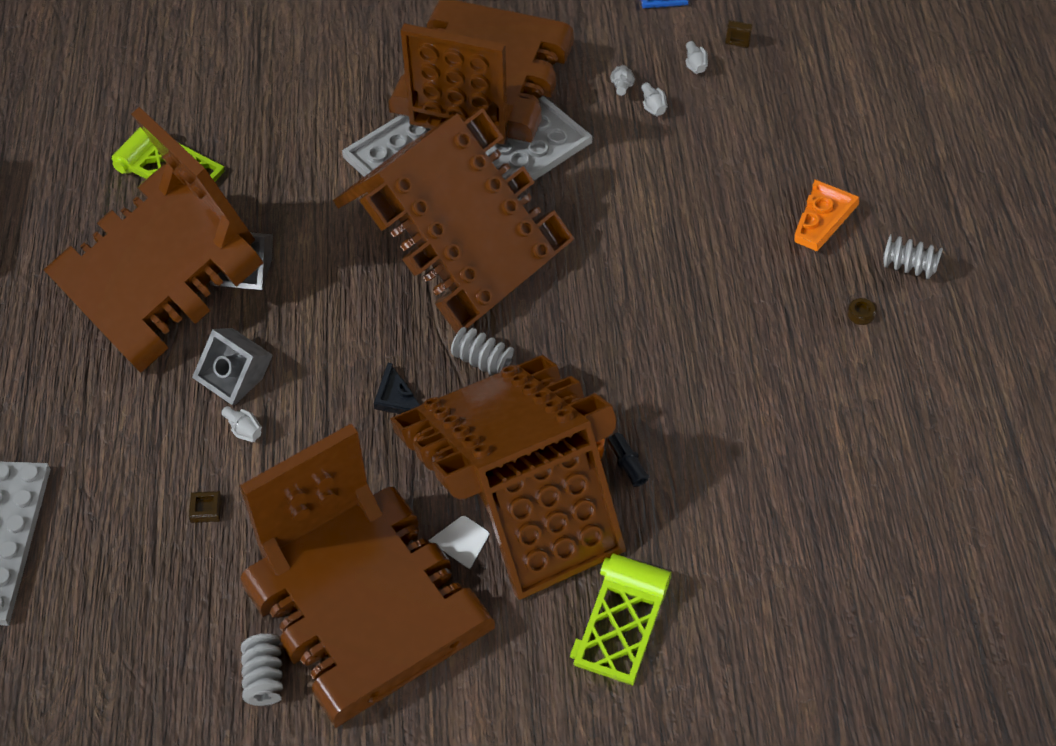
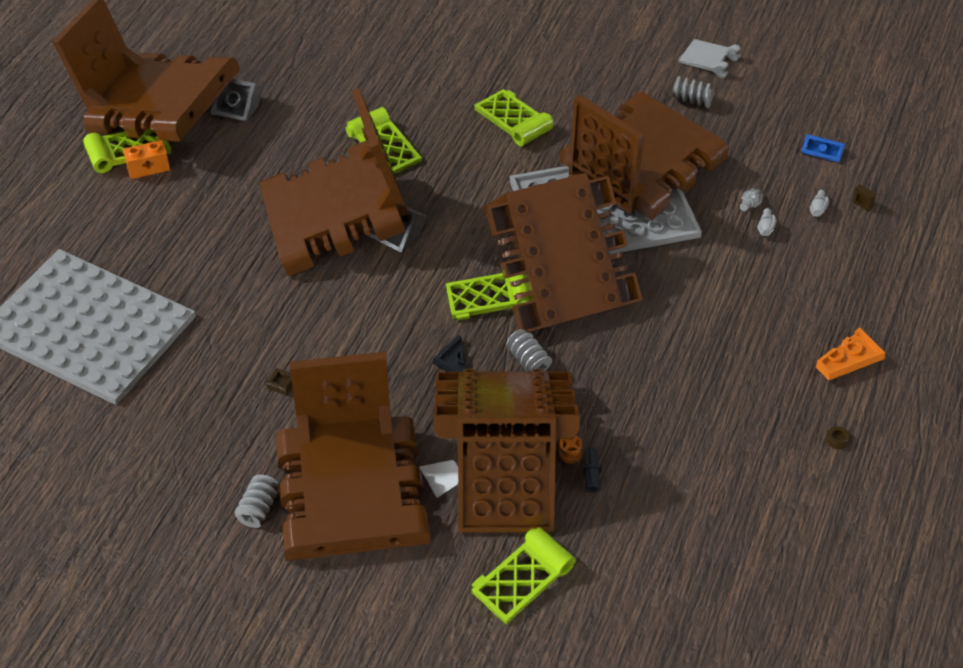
camera: 25 degrees right, 5 degrees down
flat silver slope [192,328,273,405] -> none
light grey piece [222,406,262,442] -> none
light grey piece [883,234,943,279] -> none
none -> lime piece [446,273,529,321]
none -> lime piece [474,89,554,147]

